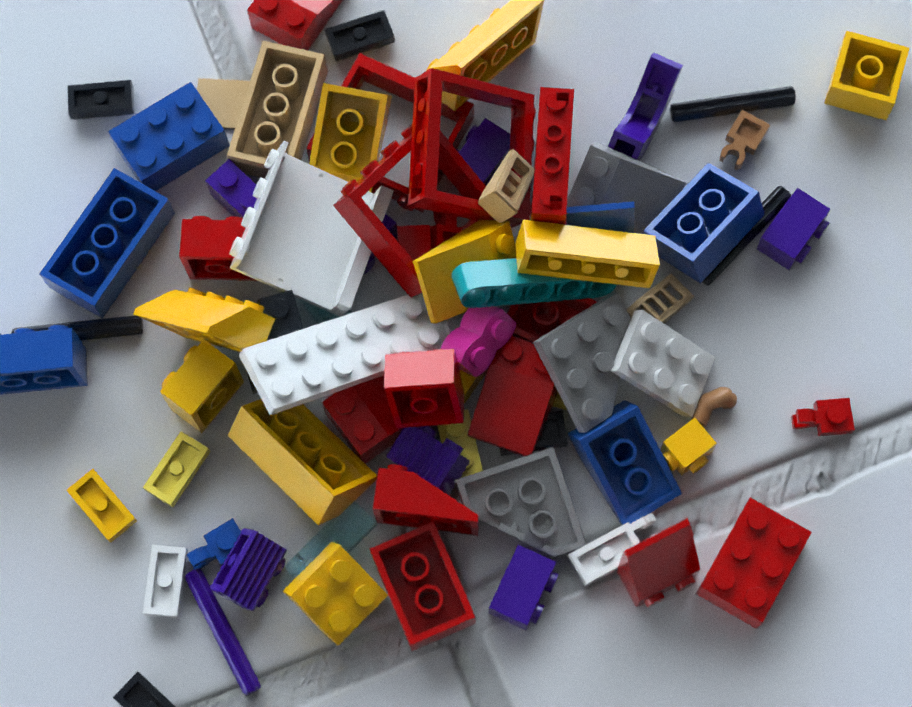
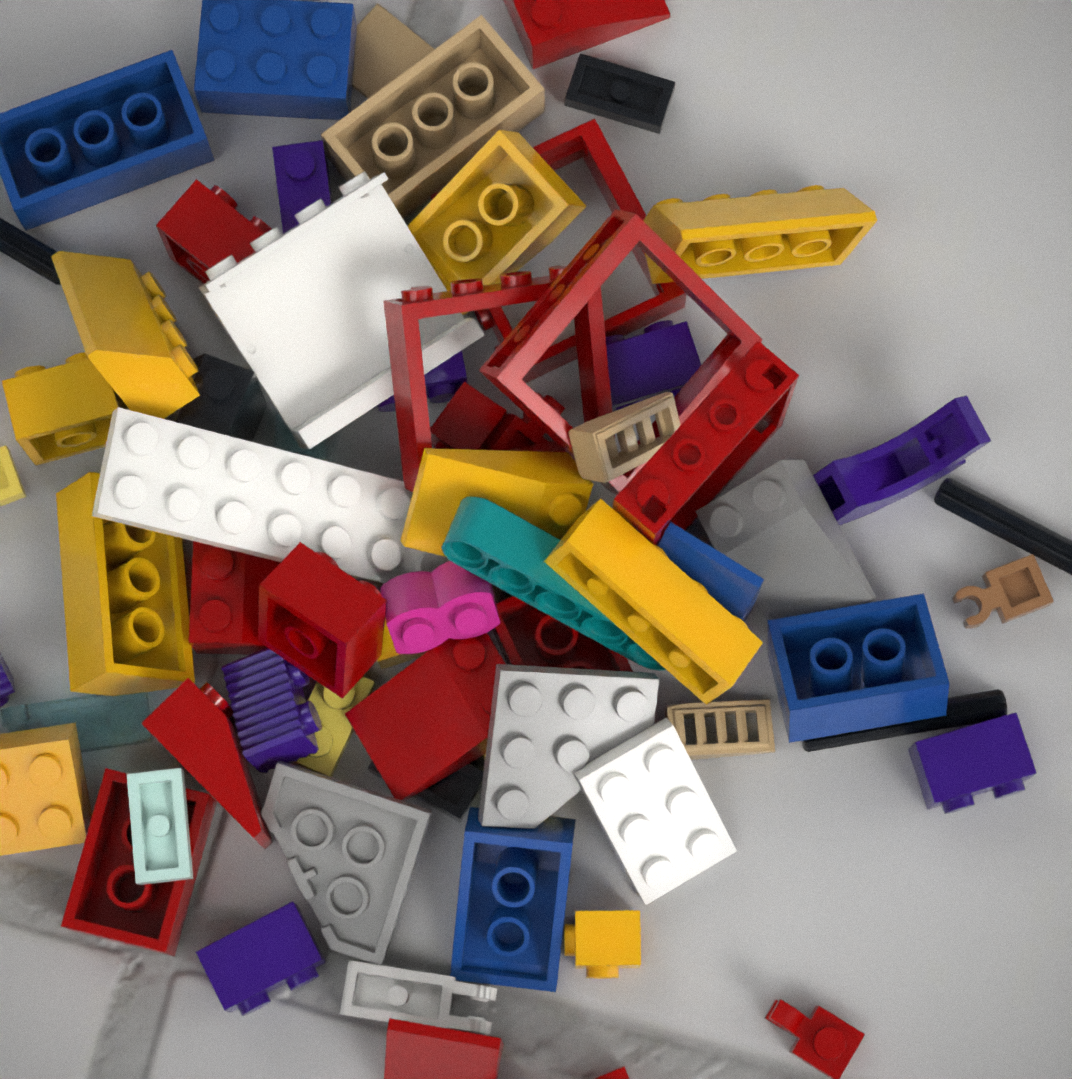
camera: 35 degrees right, 5 degrees up
medium nougat arm [691,387,737,428] -> none
none -> light aqua plate [127,768,193,885]

